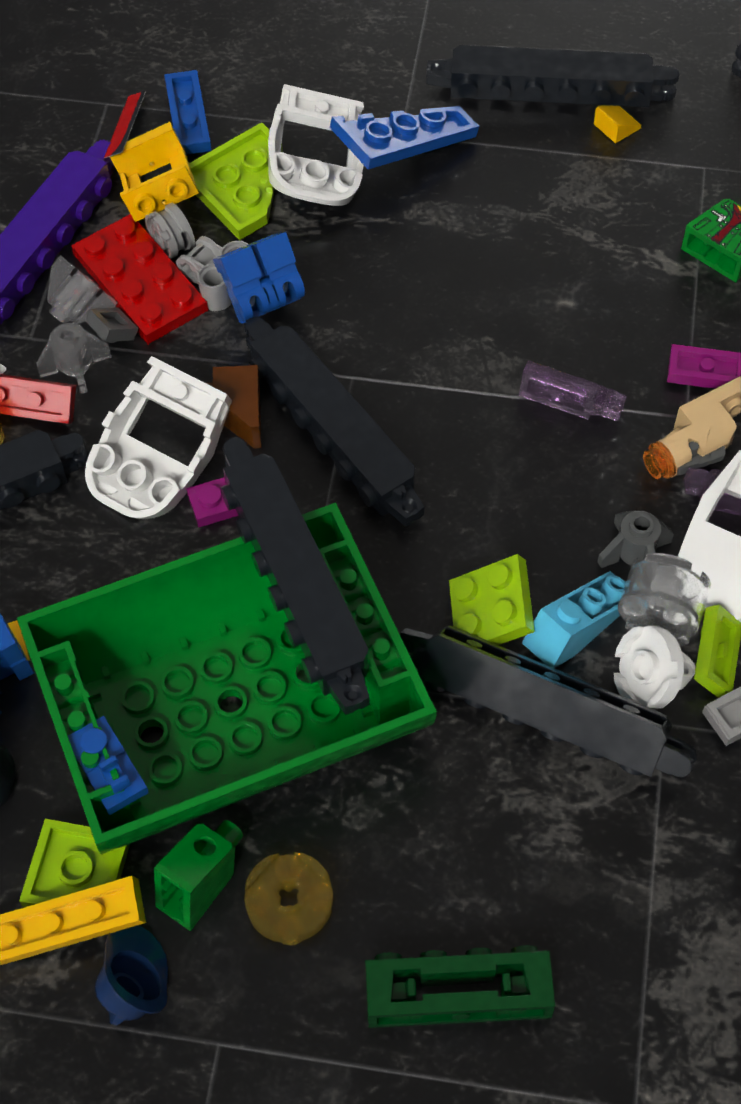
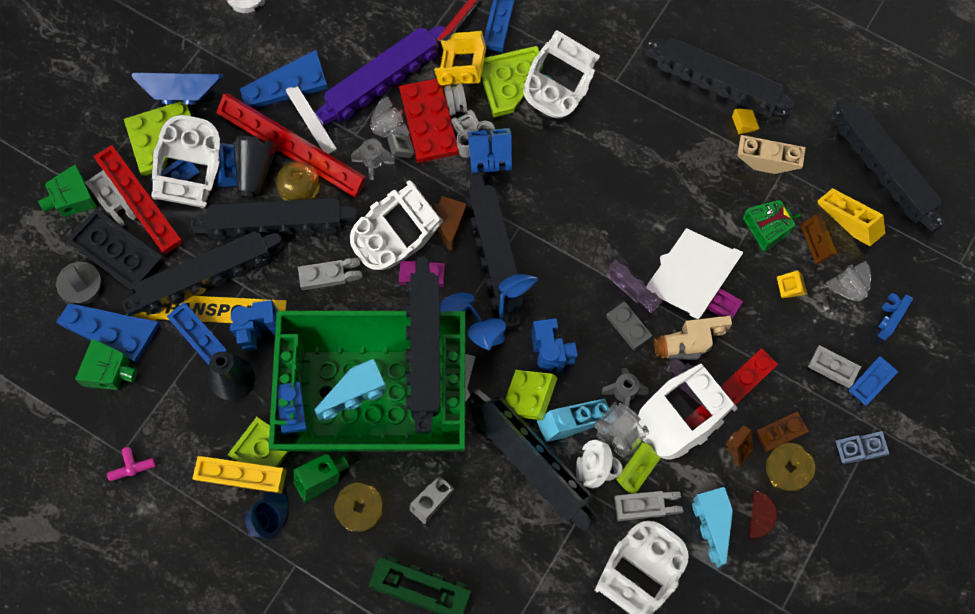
camera: 20 degrees right, 10 degrees up
blue wing [329,106,479,170] -> none
none -> light grey hinge [298,258,362,290]
none -> medium azure slope [315,359,386,420]
none -> light grey leg [410,476,454,525]
none -> blue plant [440,274,538,350]
none -> blue hips [531,318,577,372]
none -> dark grey plate [606,301,652,351]
none -> white sticker [644,228,743,319]
none -> tan slope [737,135,805,174]

